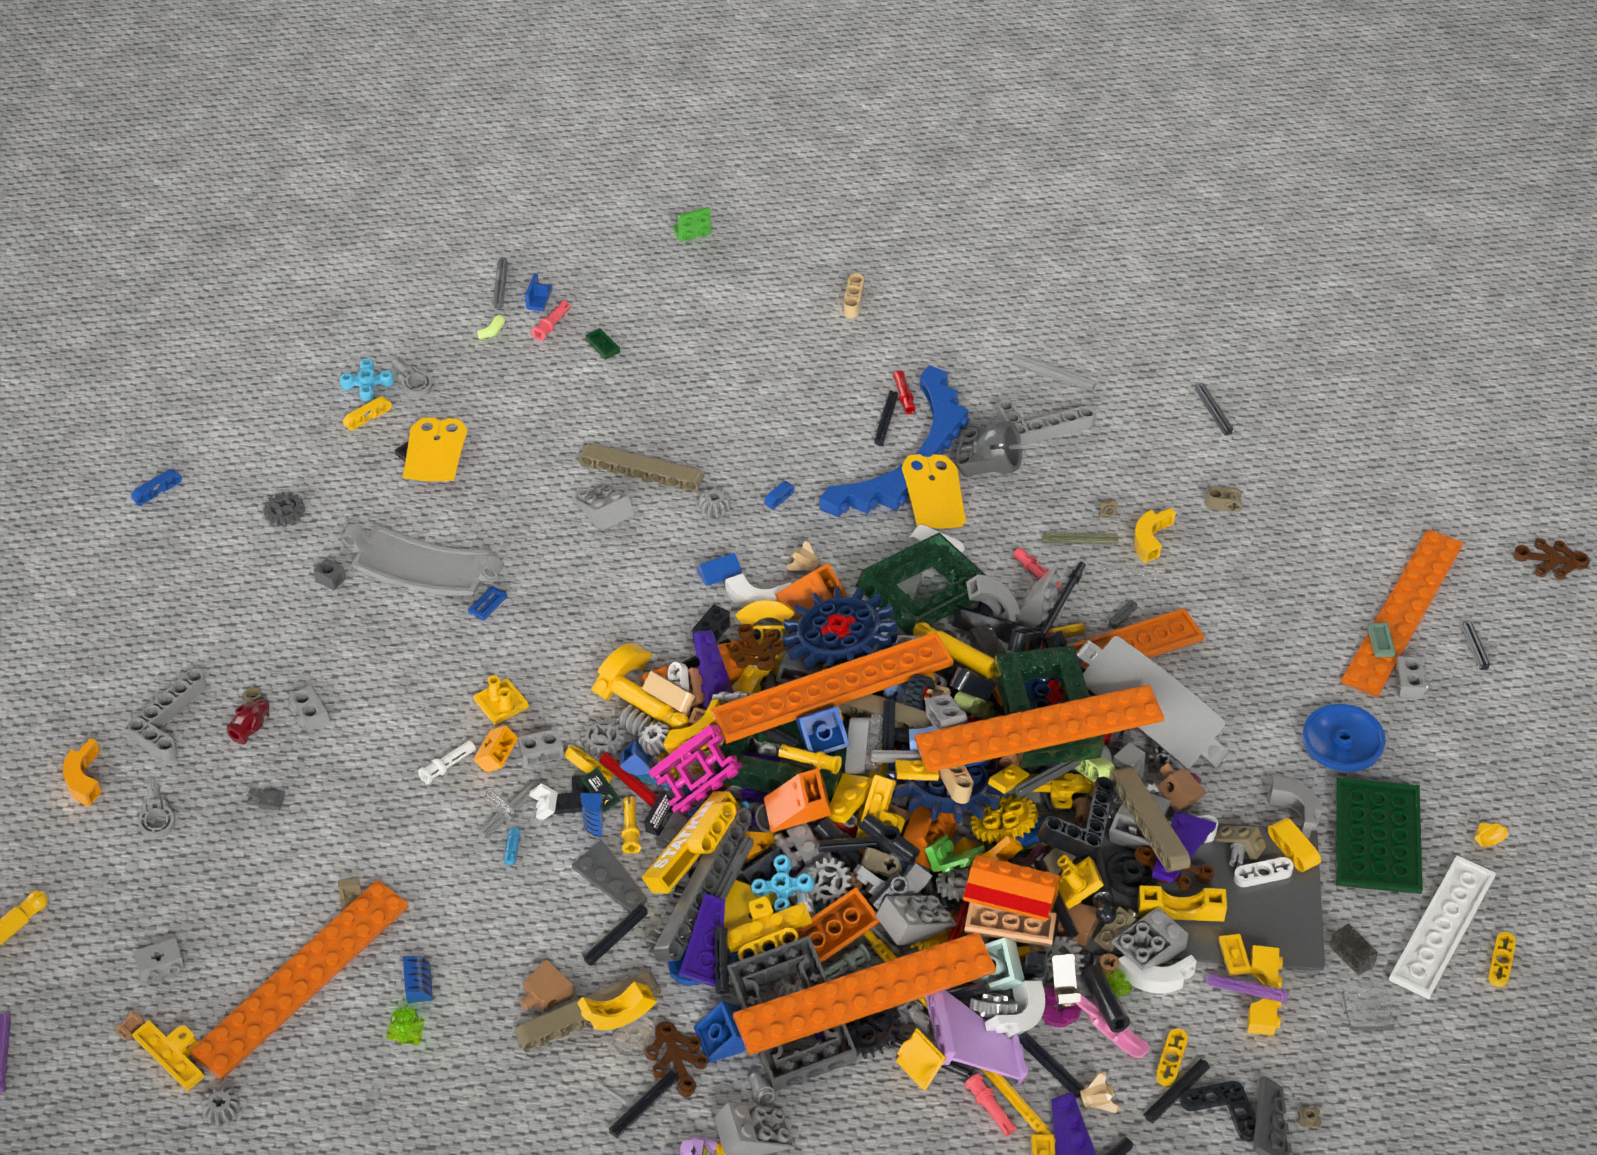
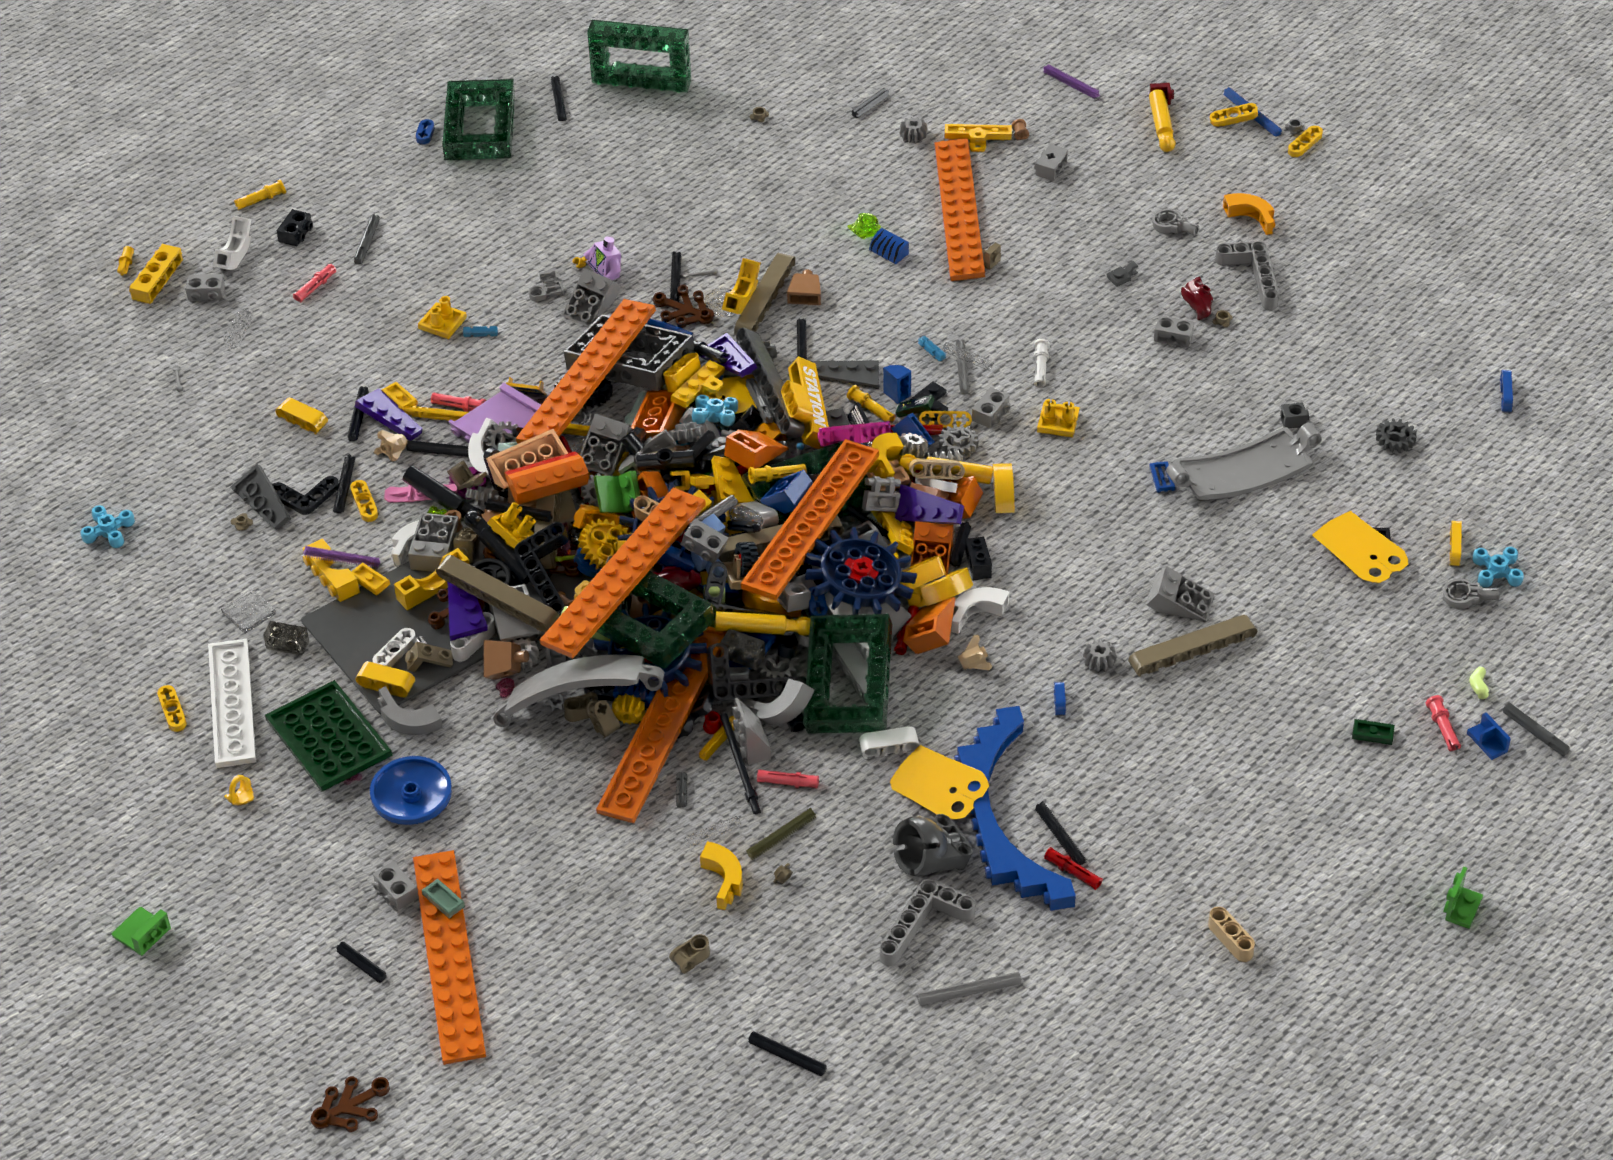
camera: 140 degrees right, 0 degrees up
light orange brick [473,725,518,772] -> none
white bracket [529,784,558,820] -> none
blue brick [696,553,742,586] -> none
reddish brown plant [729,624,785,671] -> none

